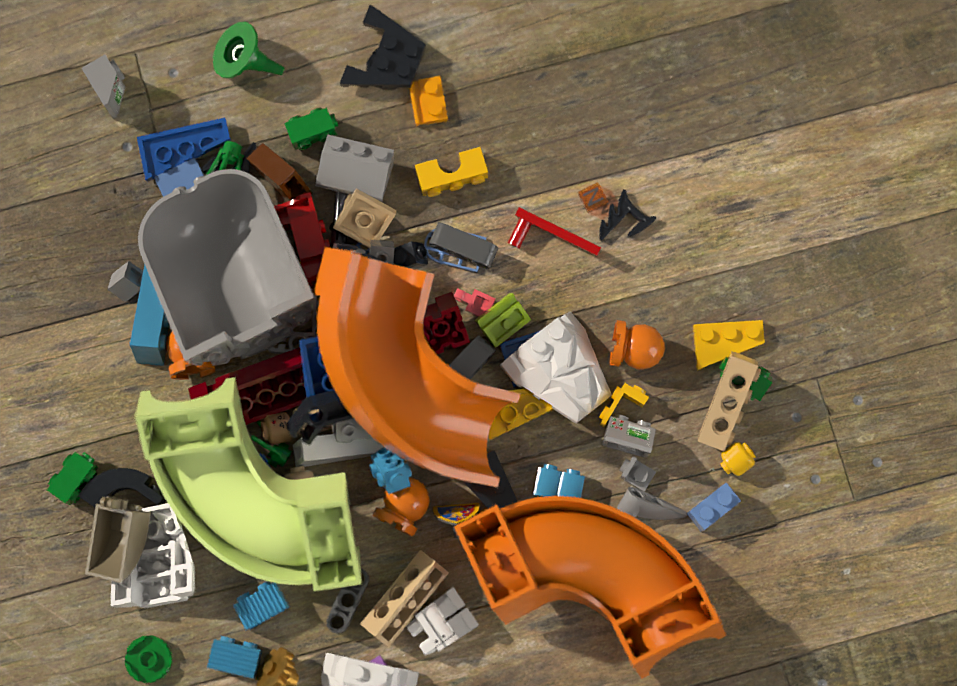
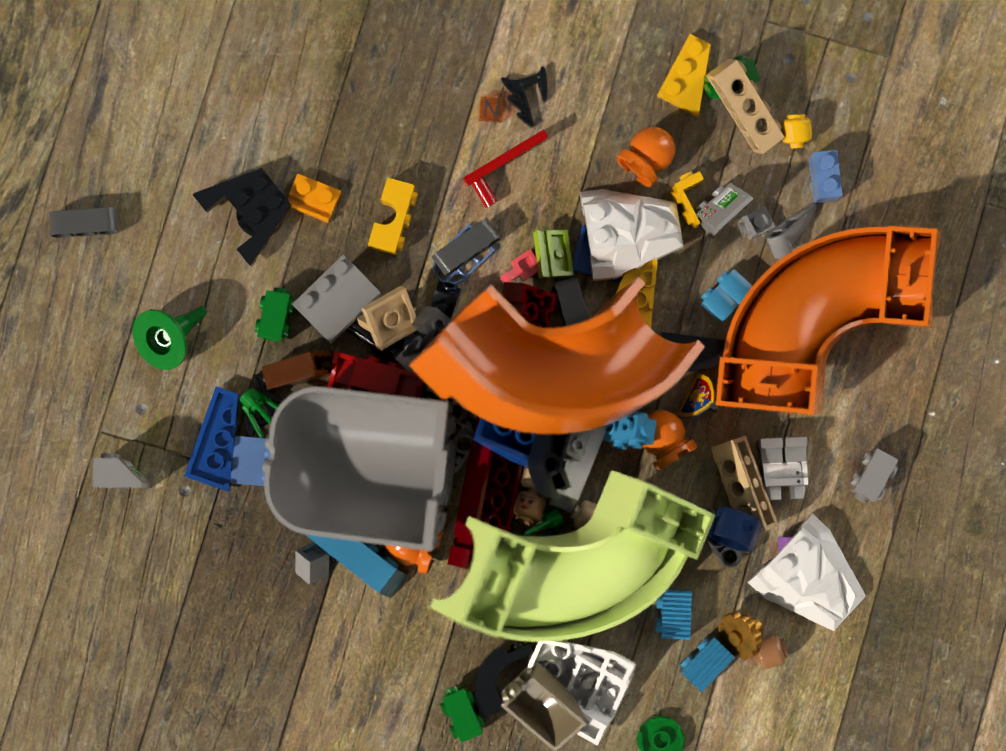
camera: 65 degrees left, 5 degrees up
none -> dark blue piece [708,507,763,553]

